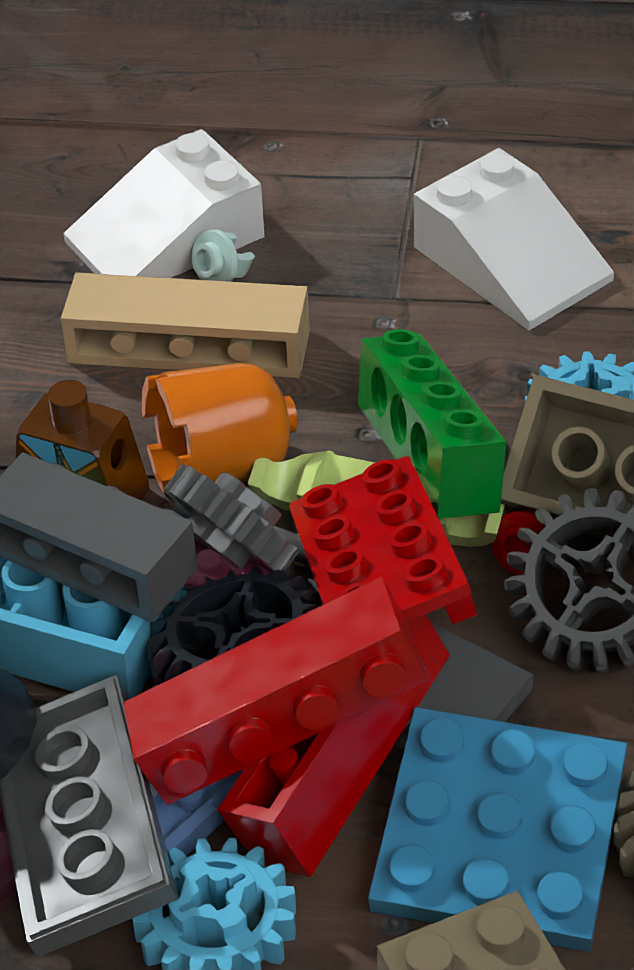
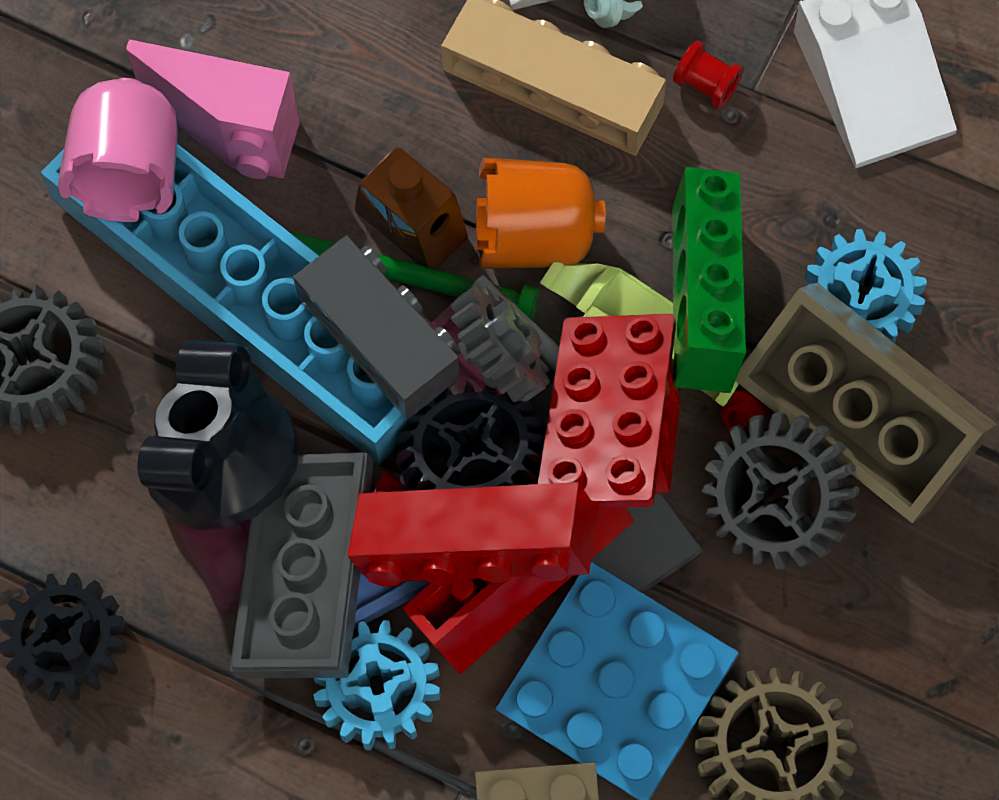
camera: 20 degrees right, 25 degrees up
none -> red bush [673,40,744,110]

